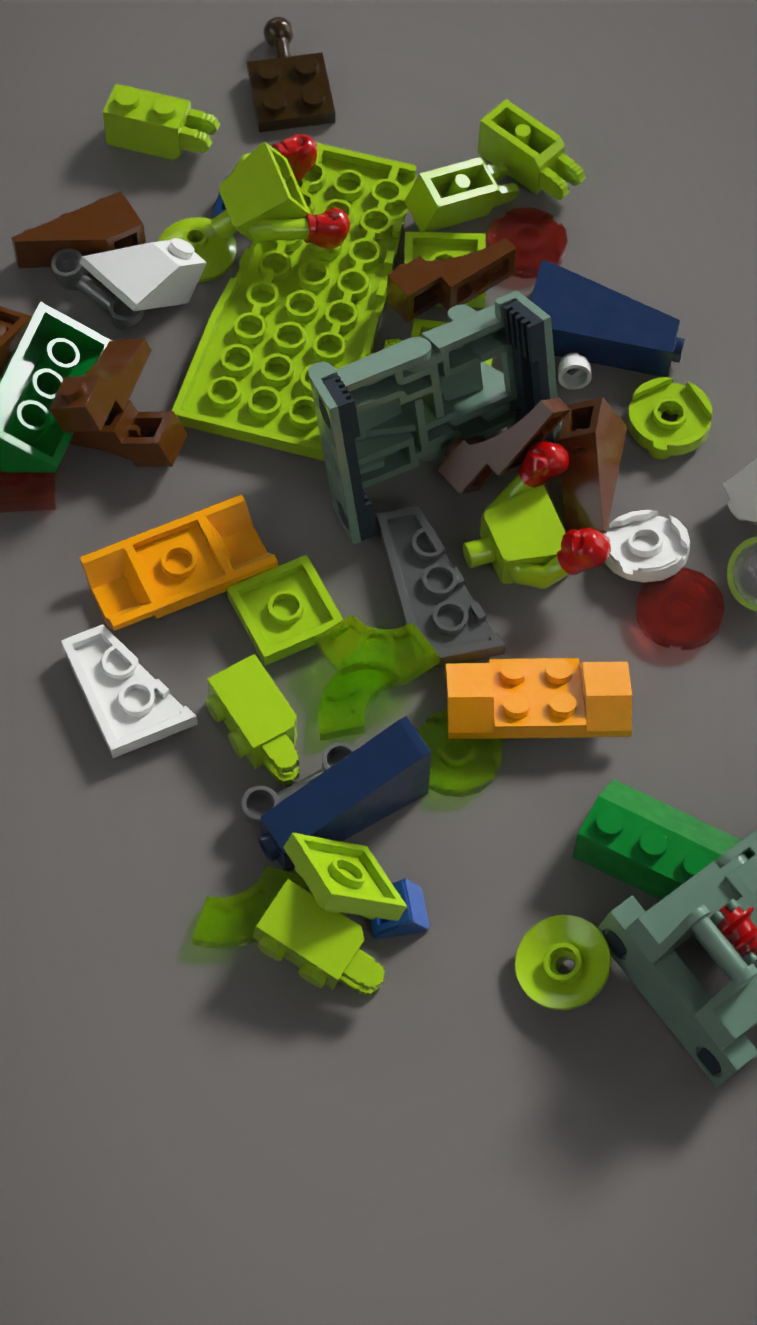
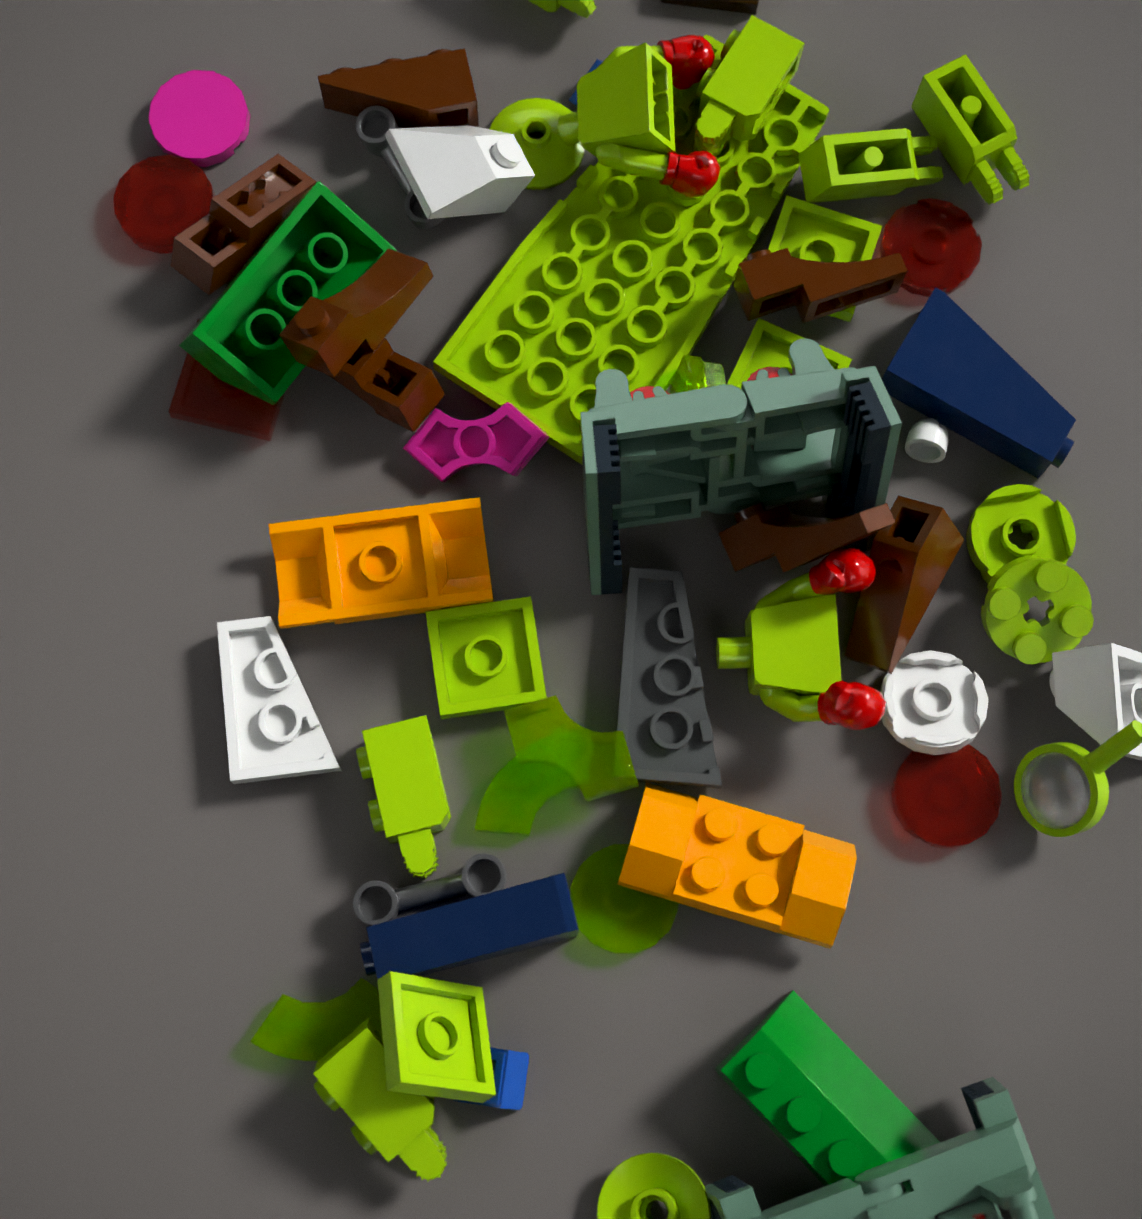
camera: 15 degrees right, 15 degrees up
none -> dark pink tile [403,402,550,482]
none -> lime hinge [692,15,805,158]
none -> lime plate [981,556,1094,665]

